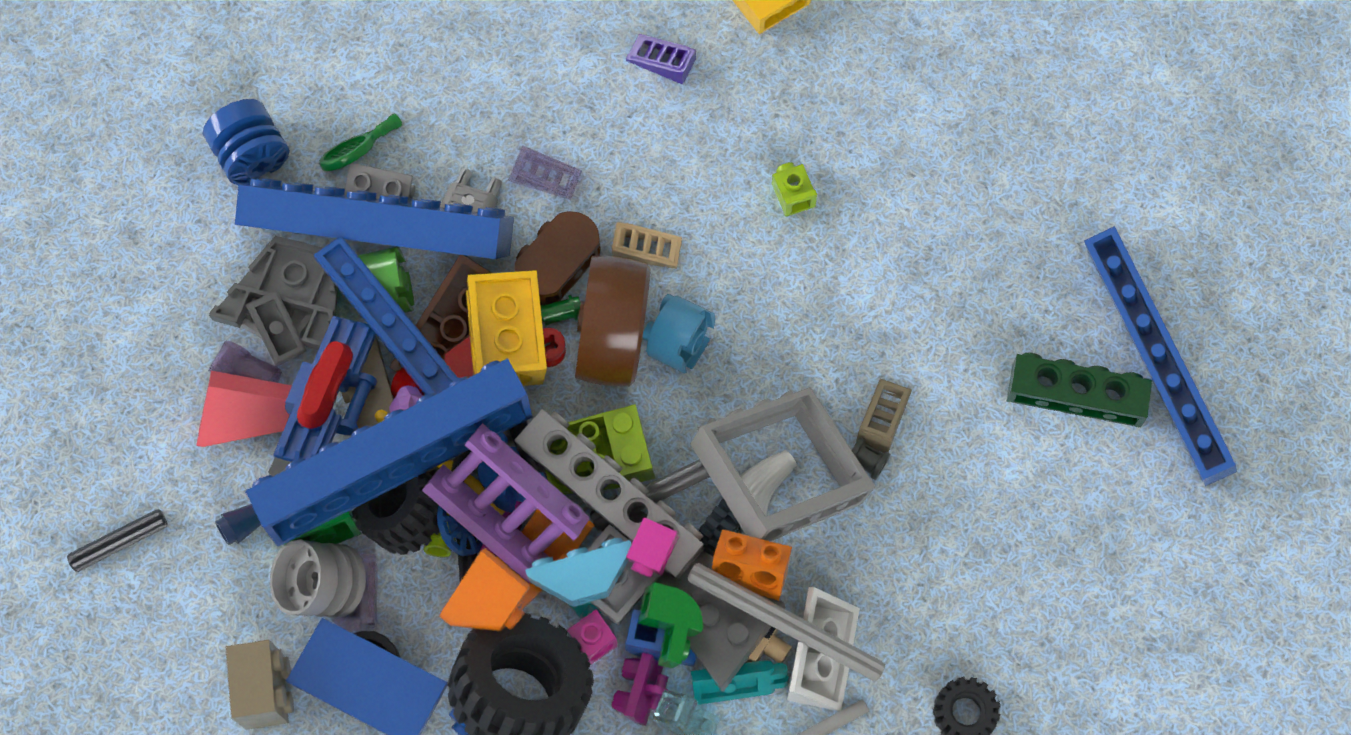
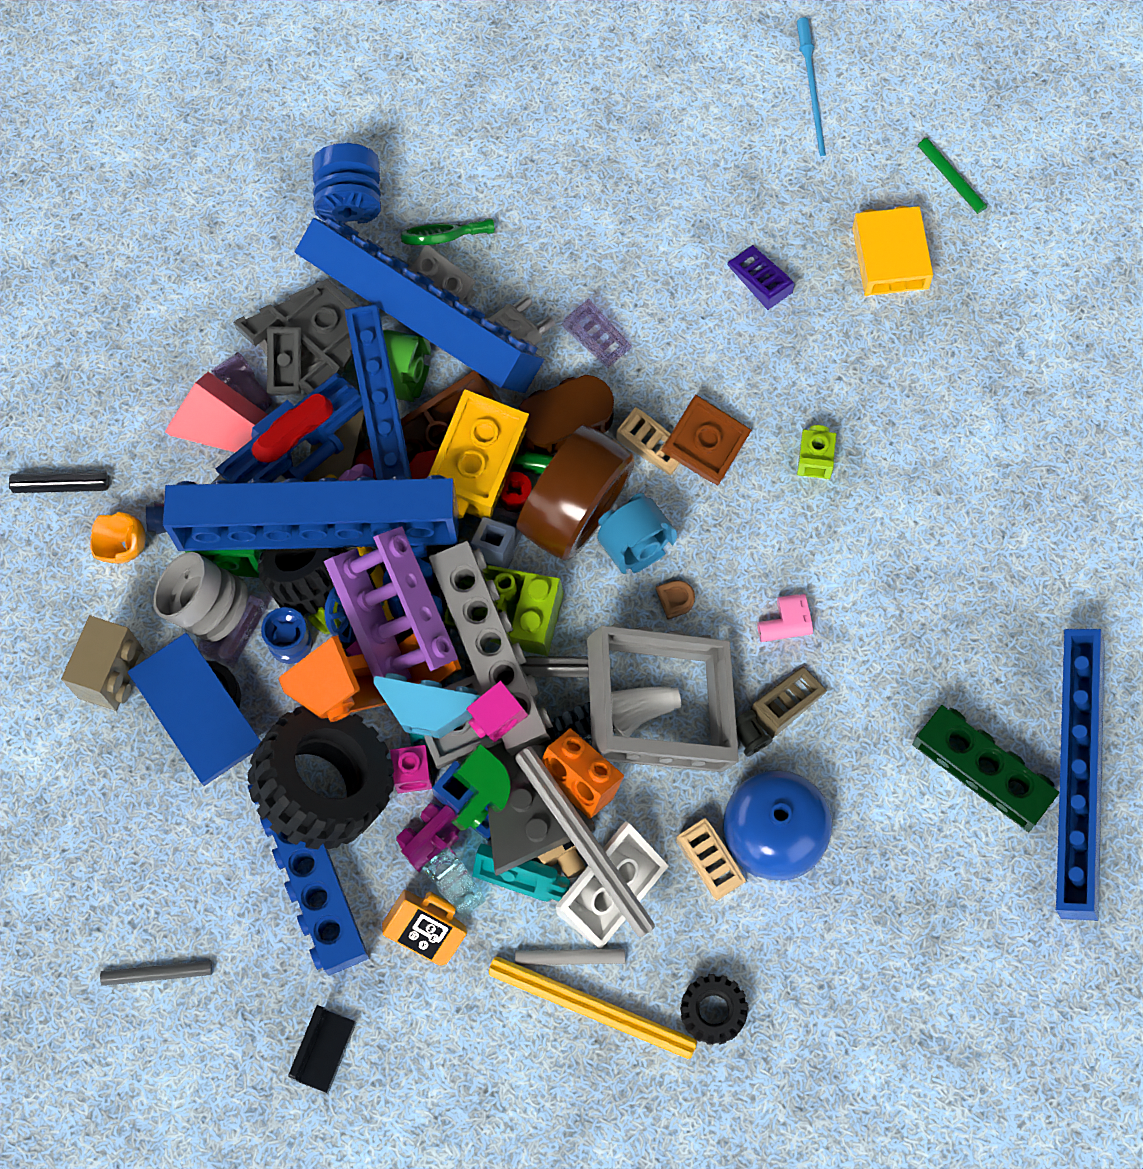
camera: 30 degrees right, 0 degrees up
none -> light orange hair [90,512,146,564]
none -> blue wheel [261,607,313,664]
none -> sand blue brick [470,507,522,569]
none -> medium nougat tile [656,580,695,620]
none -> dark orange tile [660,394,752,486]
none -> tan slope [676,818,746,901]
none -> blue cylinder [723,770,832,881]
none -> bright pink piece [757,594,813,642]

